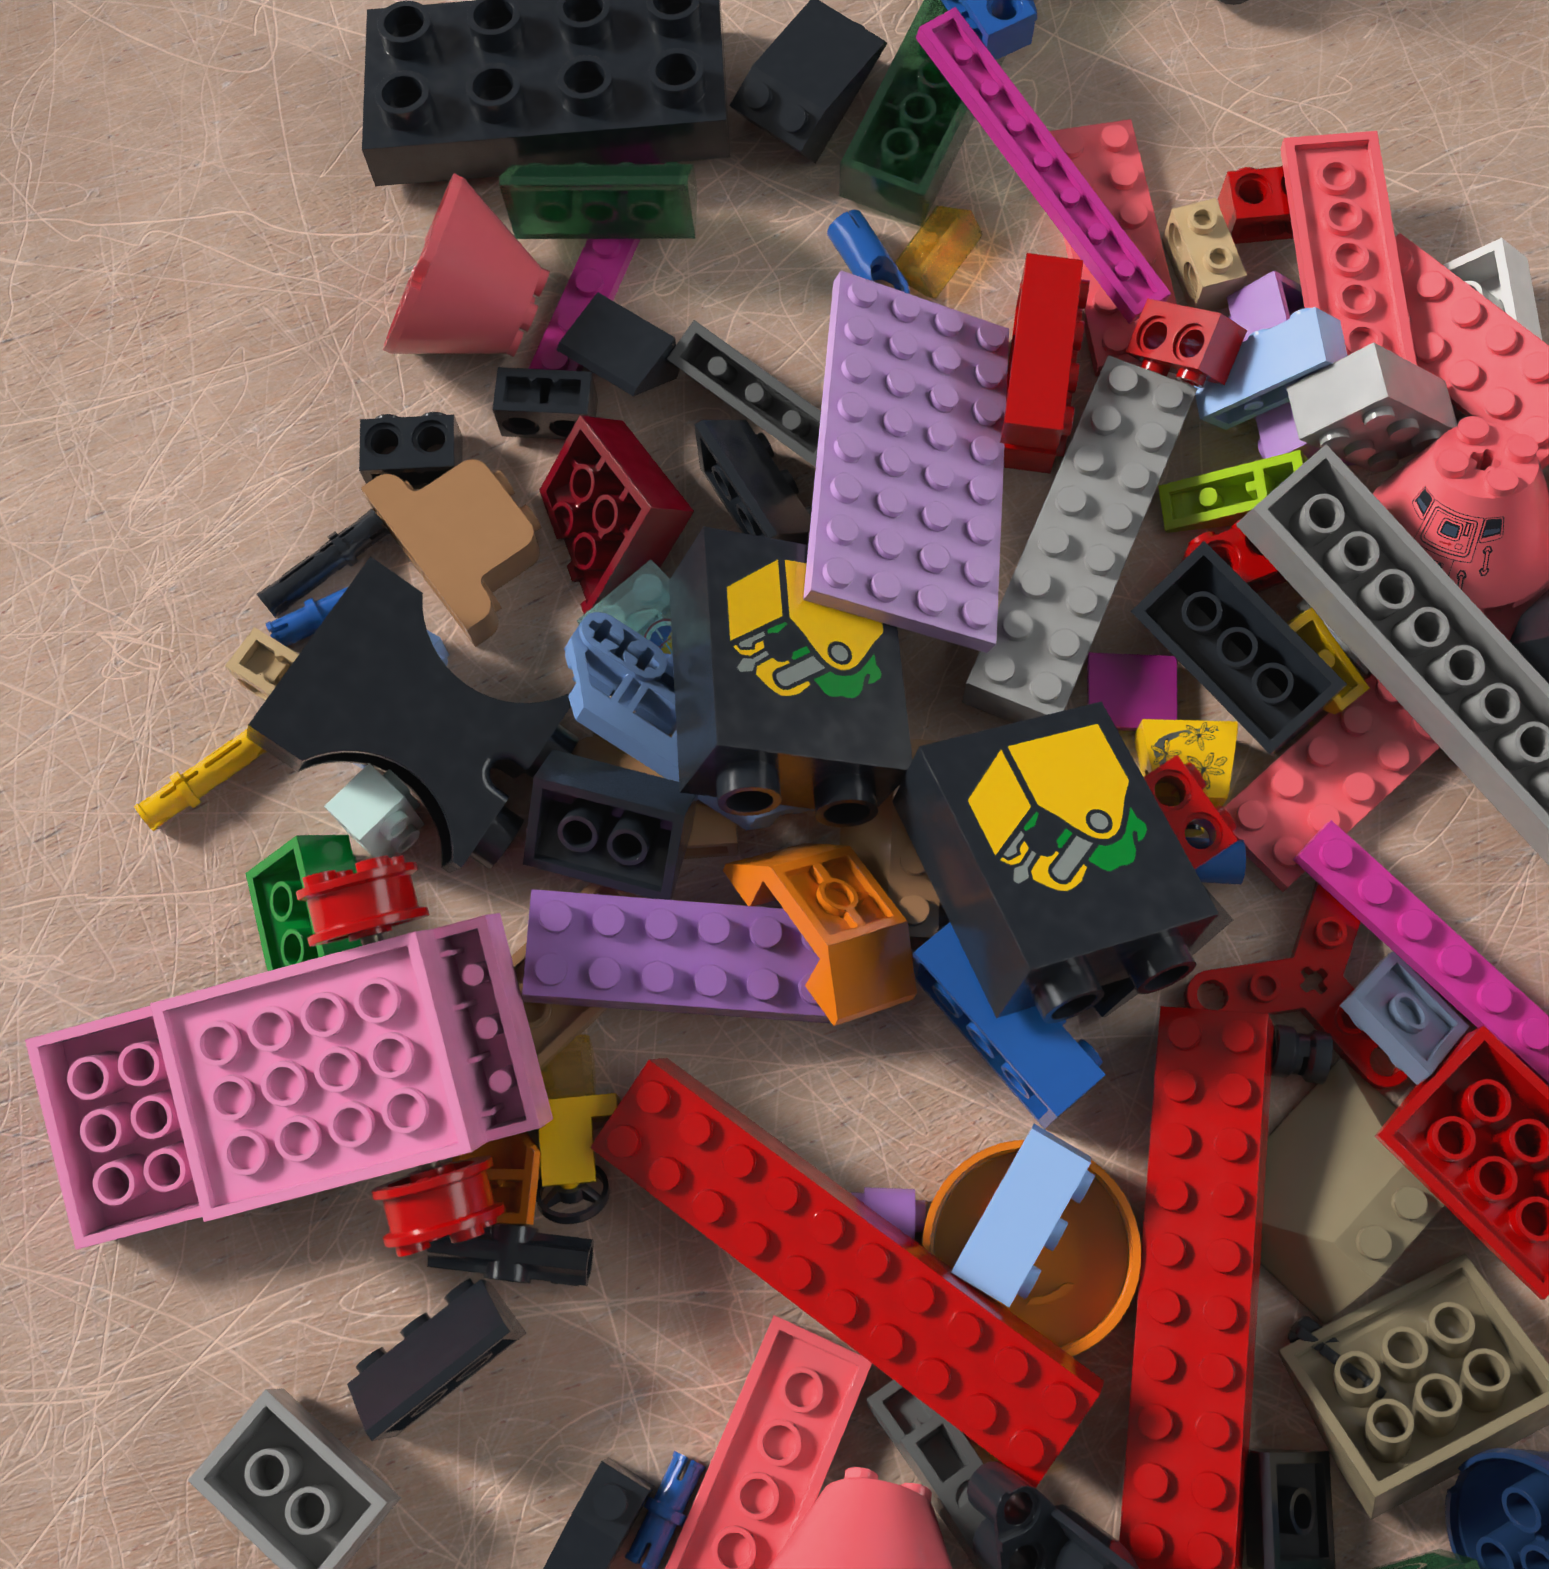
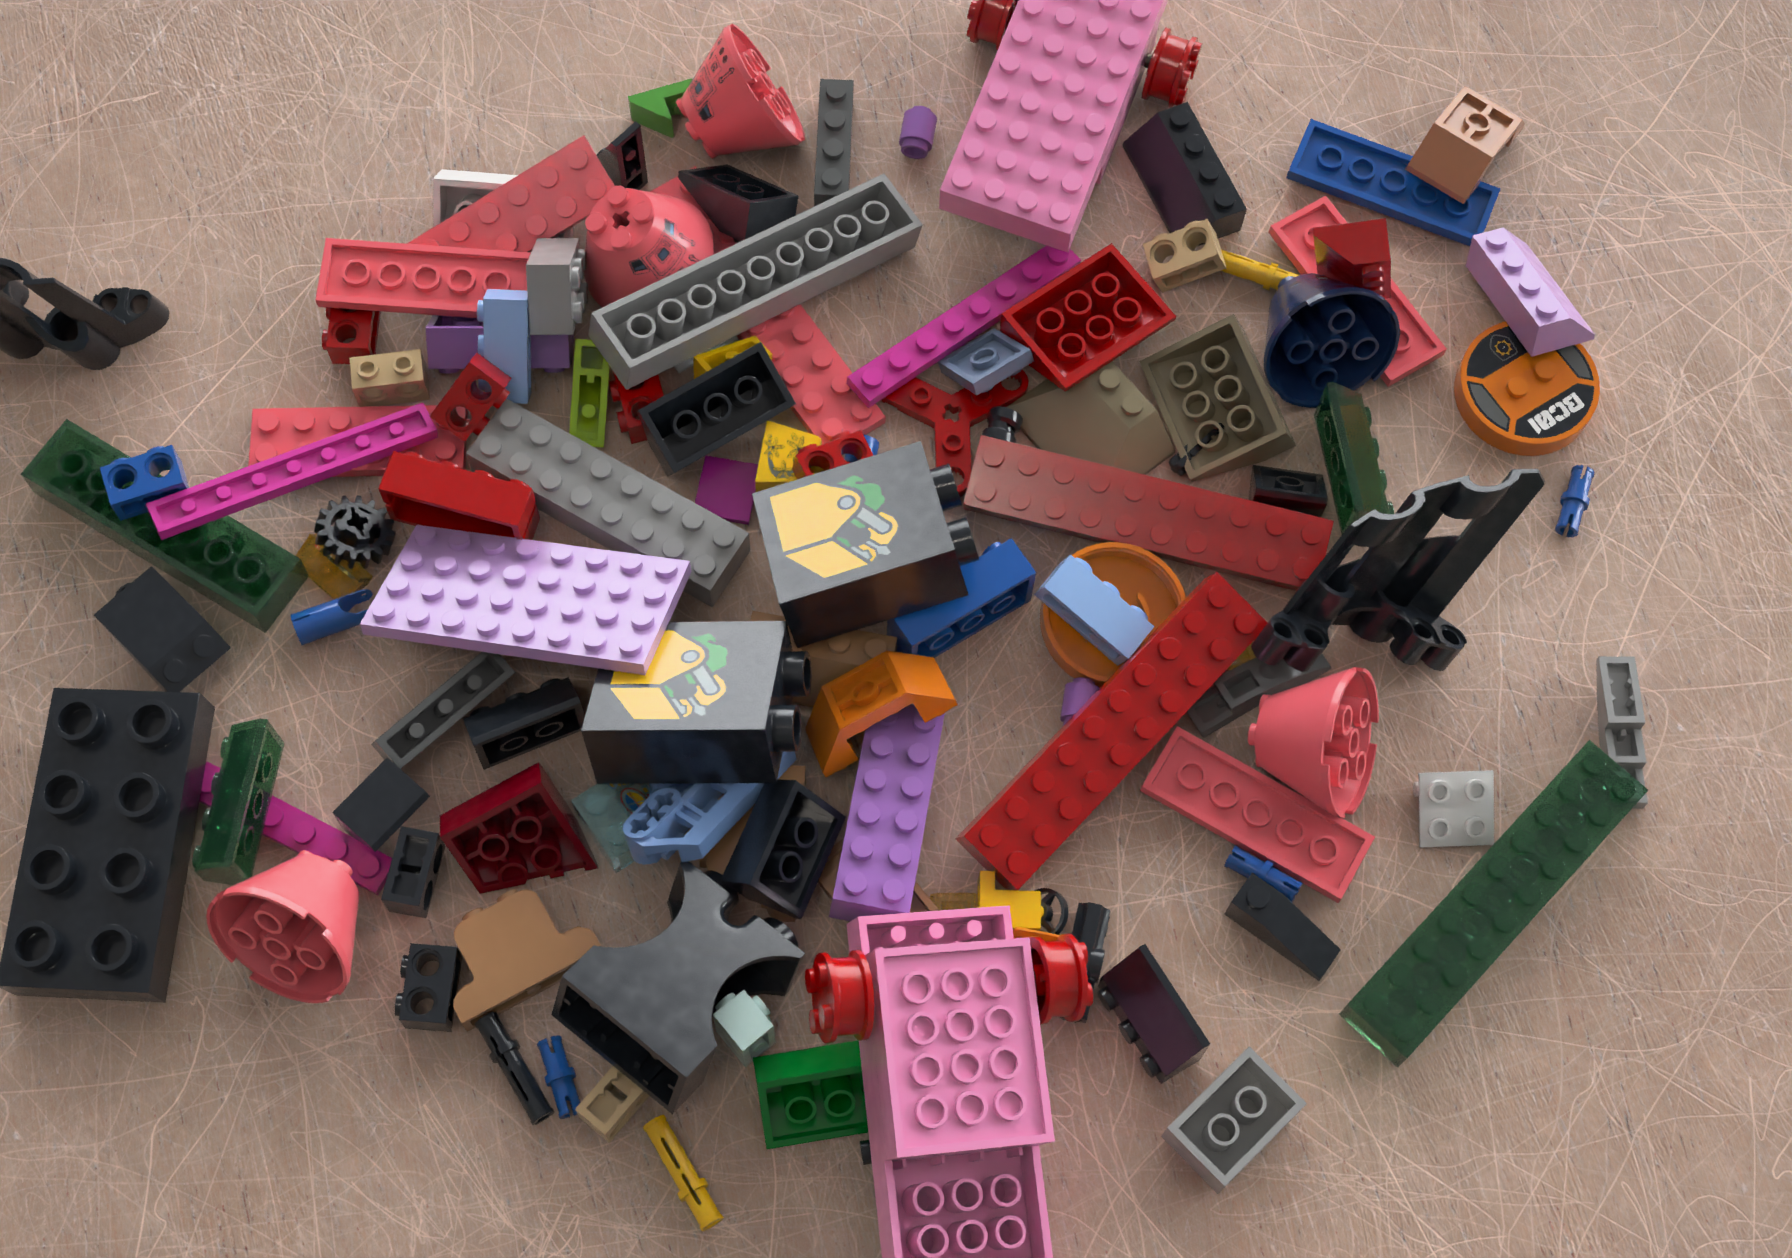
camera: 90 degrees left, 5 degrees down
none -> black gear [314,495,396,569]

